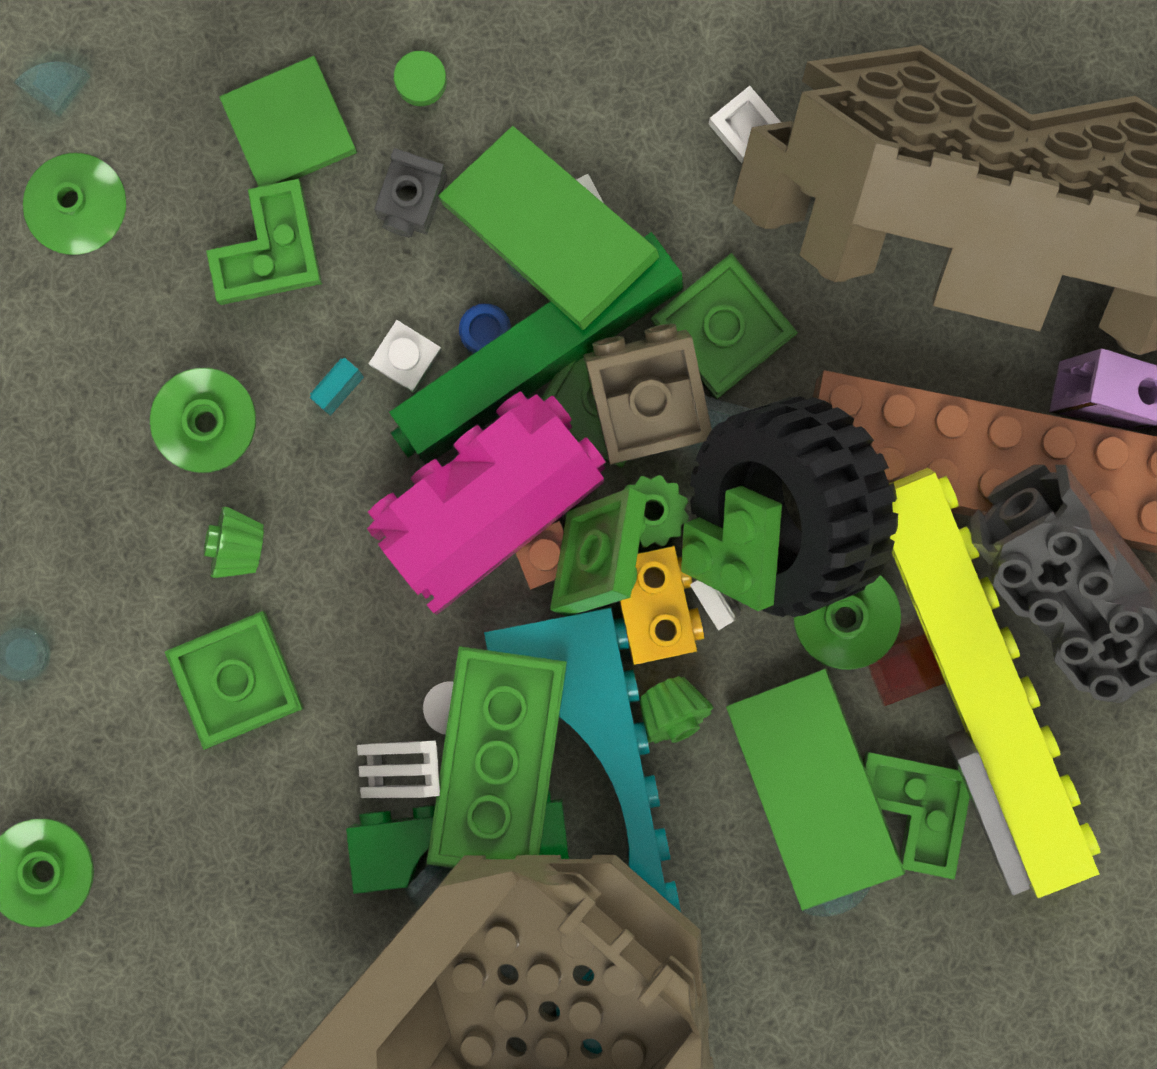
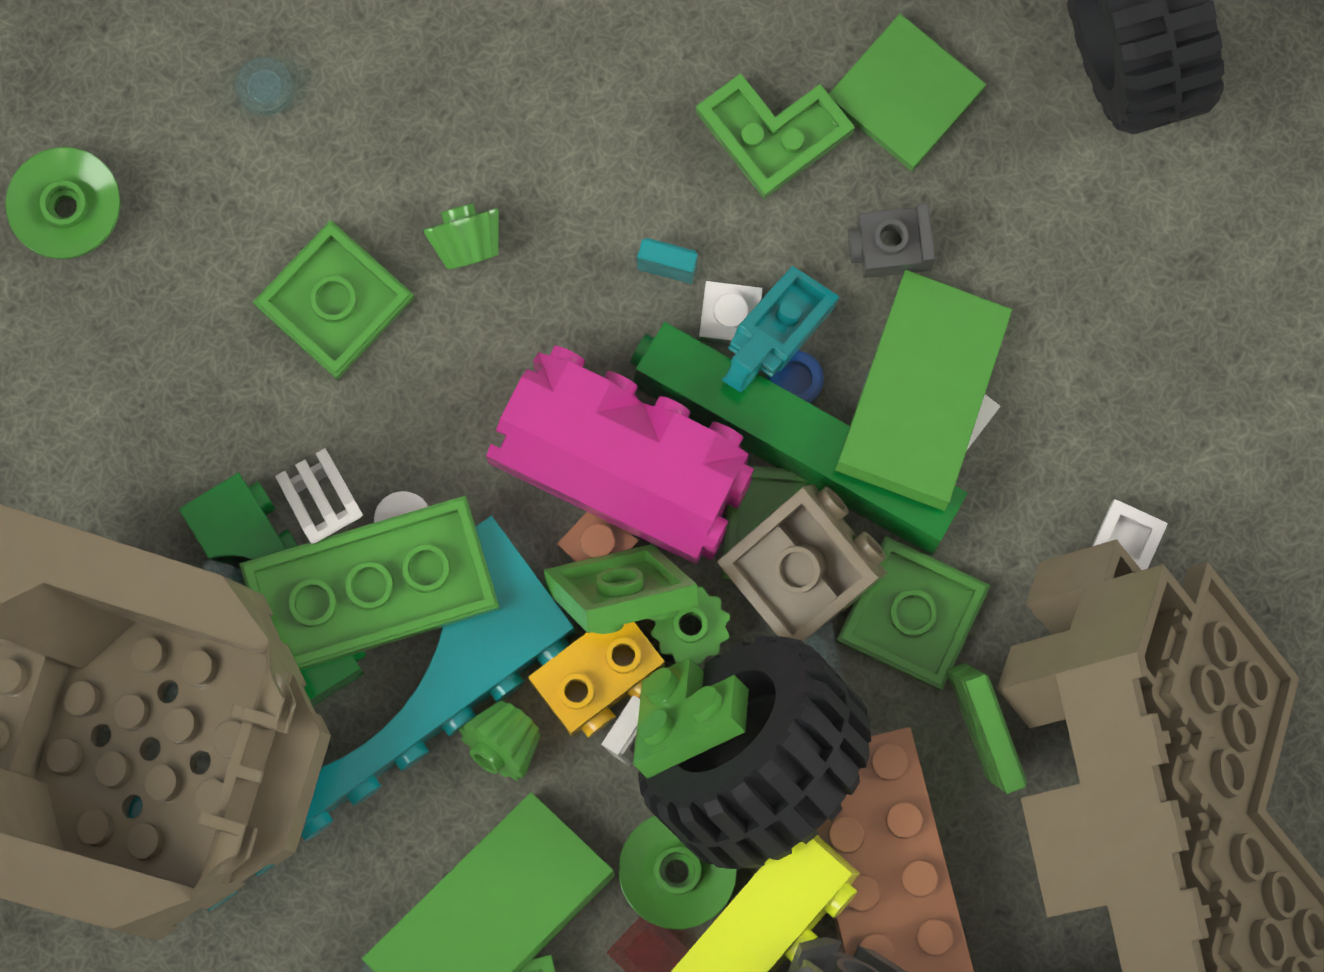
camera: 60 degrees right, 5 degrees down
bright green dish [150,368,256,473] -> none
bright green tile [394,51,447,106] -> none
none -> teal hinge [722,266,840,393]
none -> bright green tile [946,663,1028,794]

